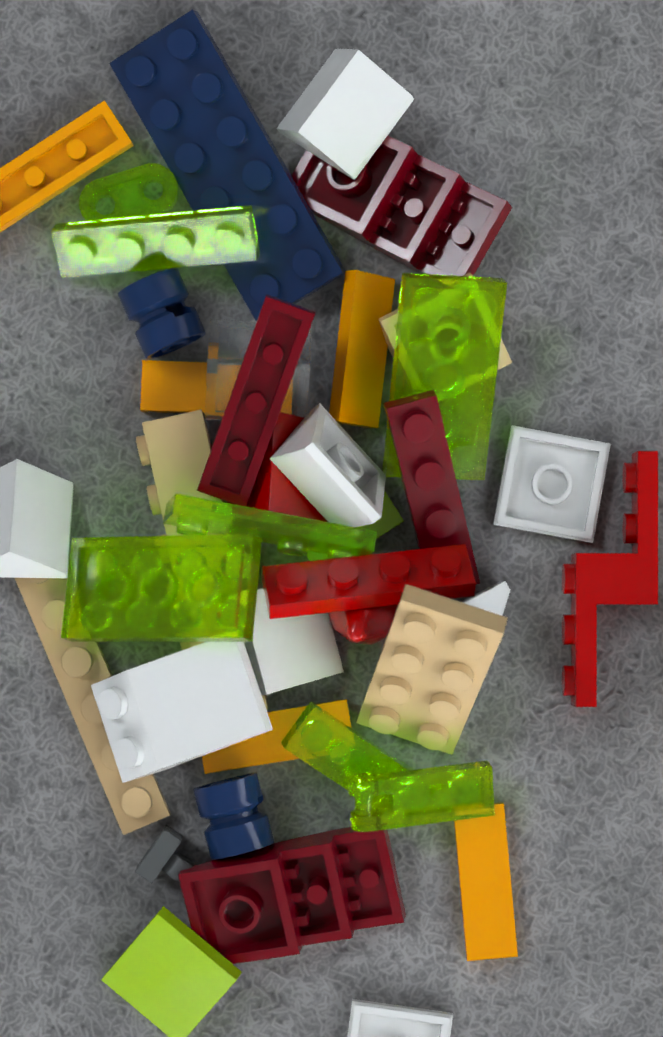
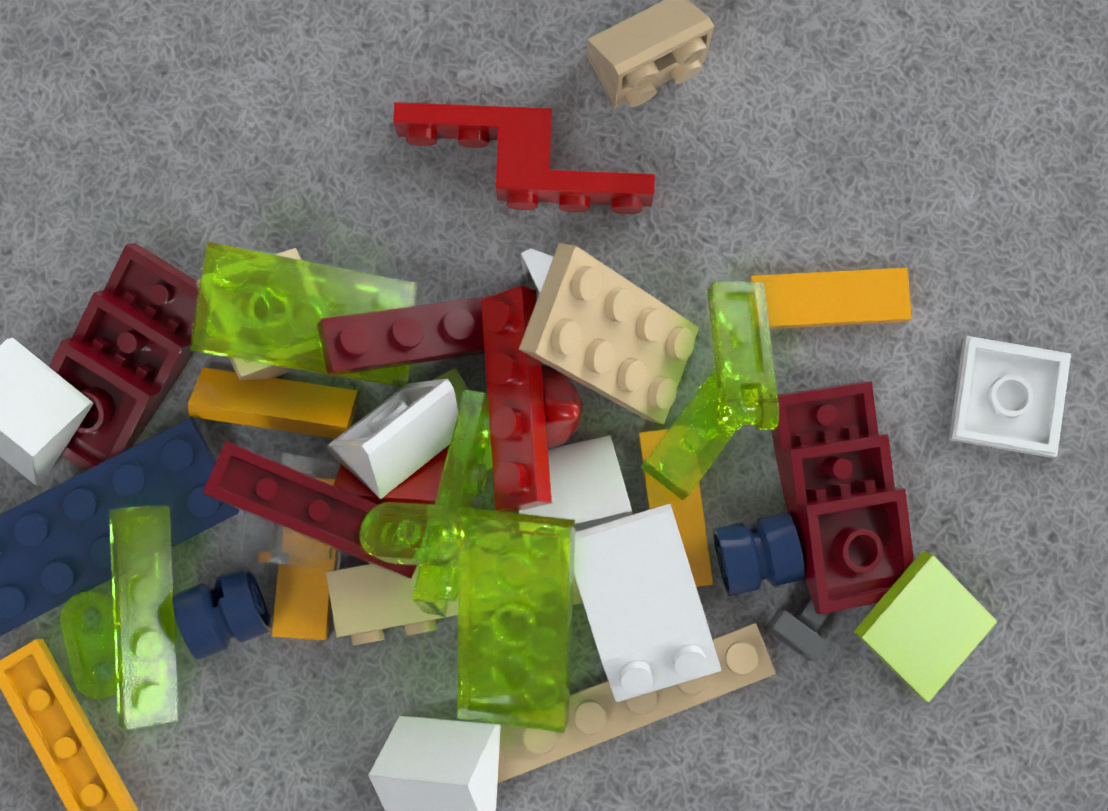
camera: 85 degrees left, 5 degrees down
white tile [493,425,611,543] -> none
none -> clear neon green plate [360,502,465,567]

